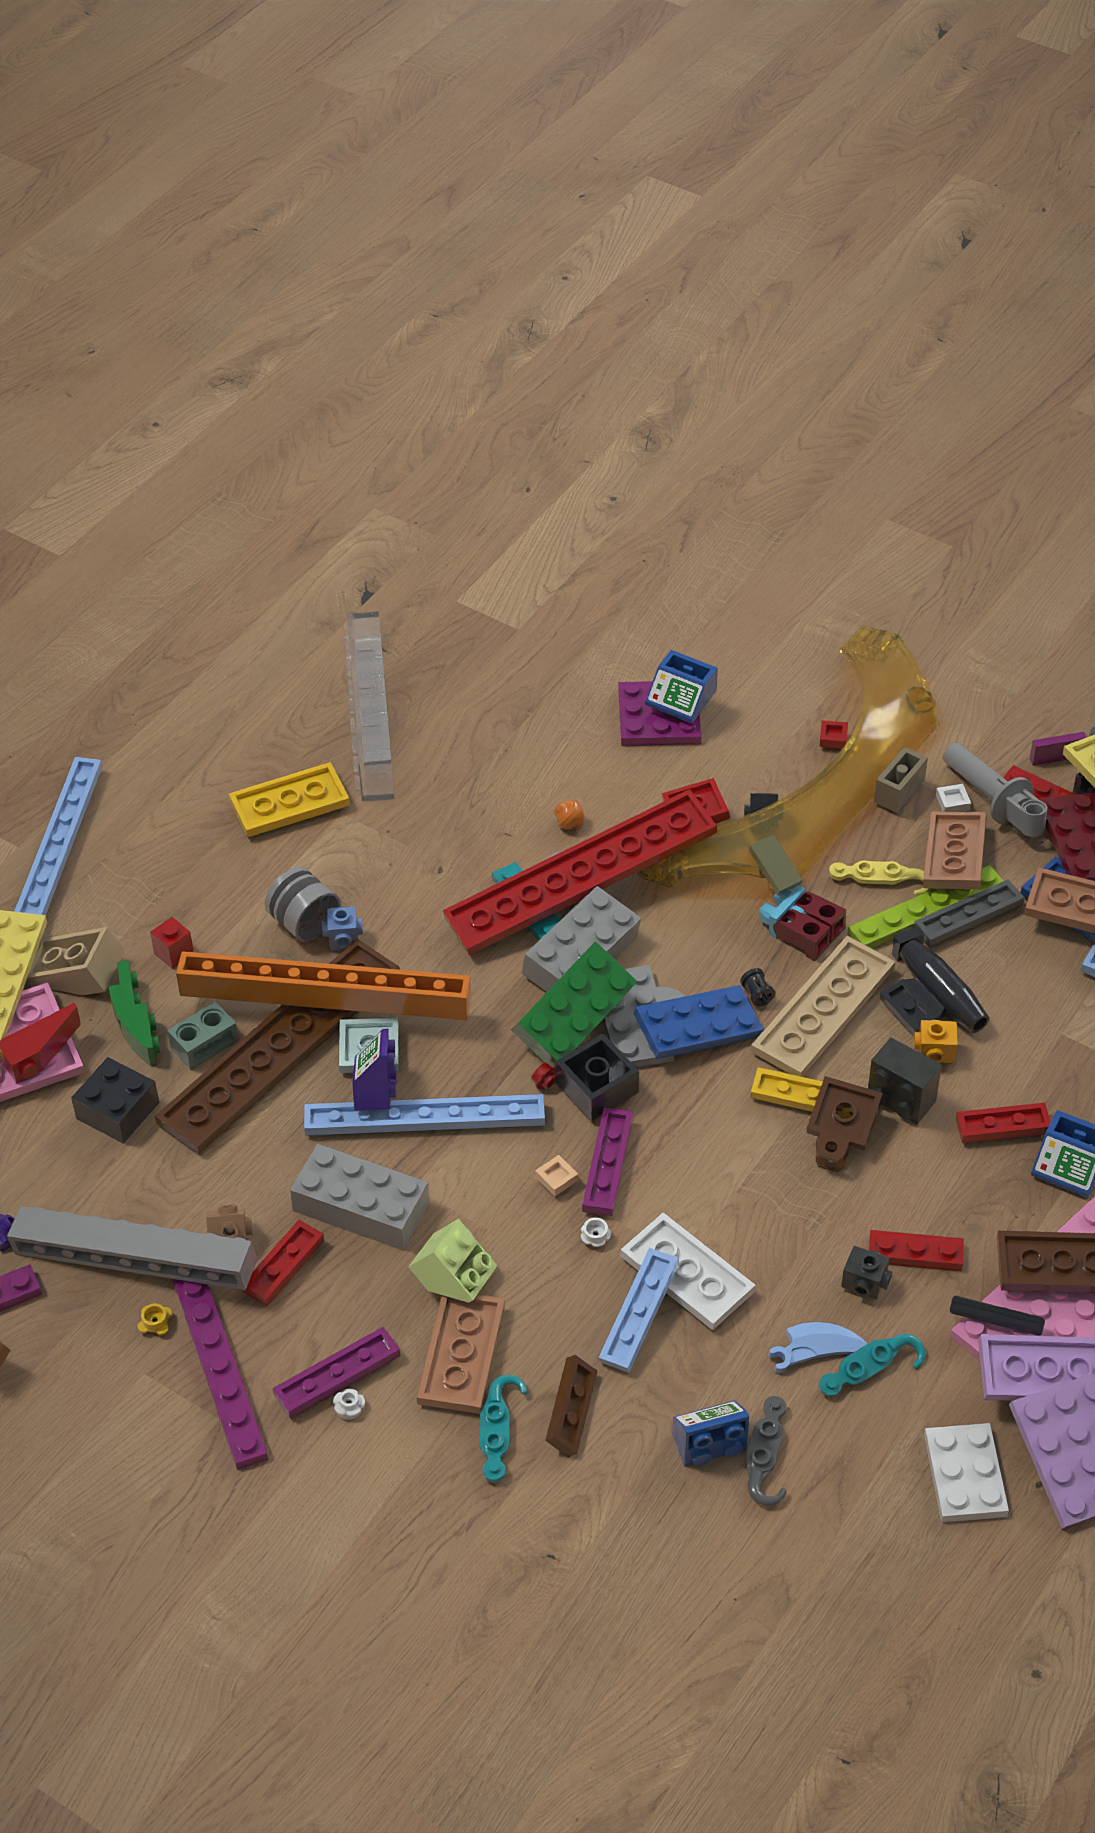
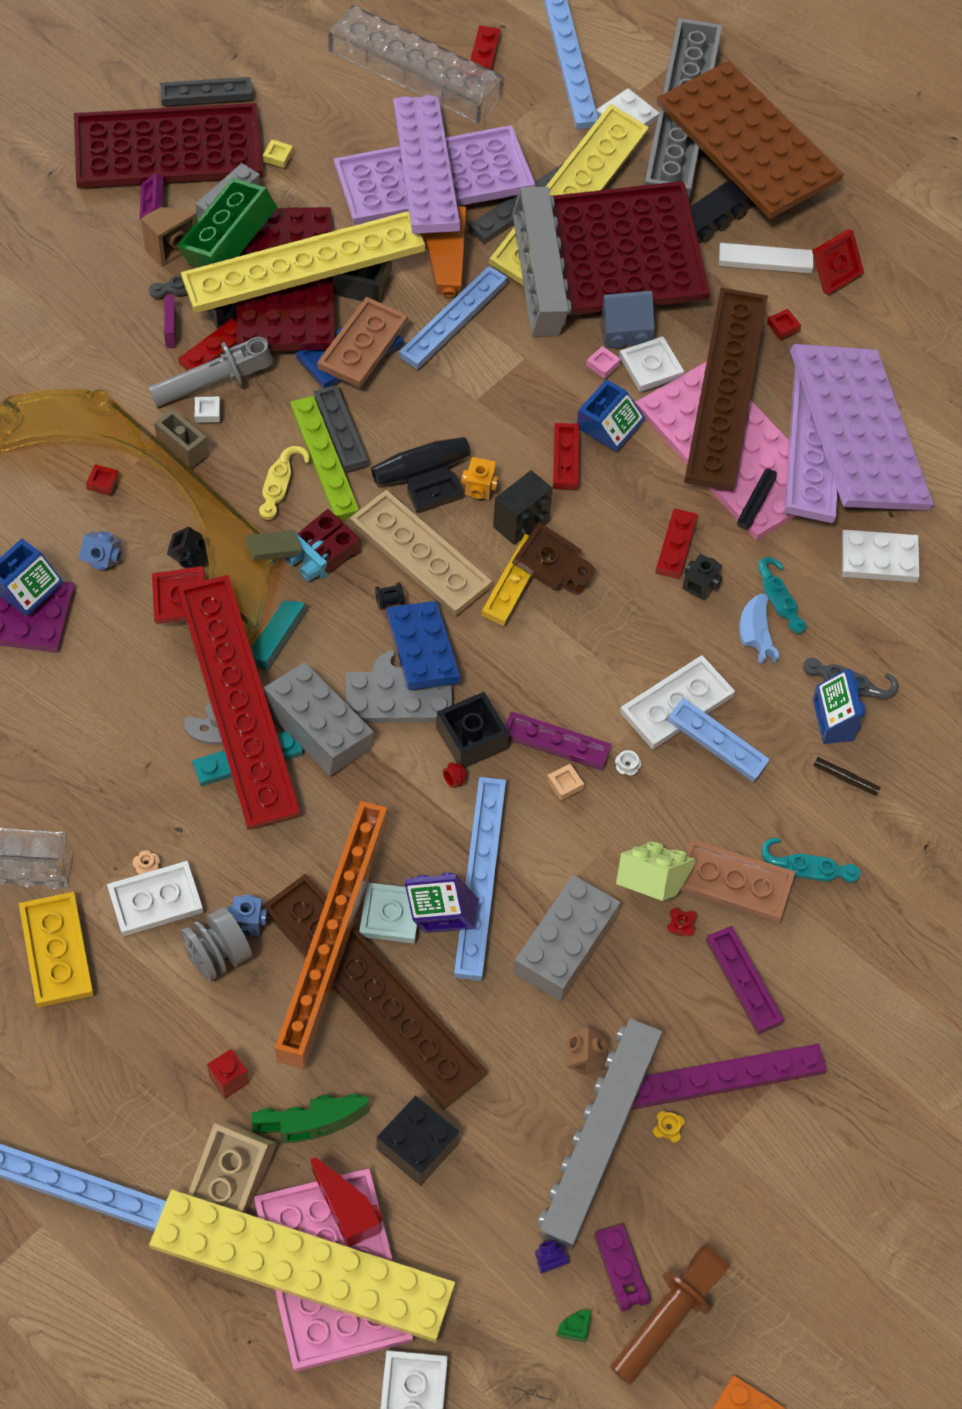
camera: 85 degrees left, 10 degrees up
sand green brick [168,1002,239,1070] -> none
red plate [242,1220,324,1306] -> none
white plate [333,1389,365,1420] -> none
green brick [511,941,638,1067] -> none
reddish brown plate [545,1355,598,1457] -> none
orange piece [554,800,585,830] -> none
black plate [892,926,925,962] -> none
nougat plate [923,811,987,890] -> none
none -> medium blue brick [79,531,122,570]
none -> white plate [107,861,203,937]
none -> light nougat plate [133,850,160,875]
none -> teal slope [251,600,306,671]
none -> red plate [667,908,697,936]
none -> dark brown piece [813,757,881,796]

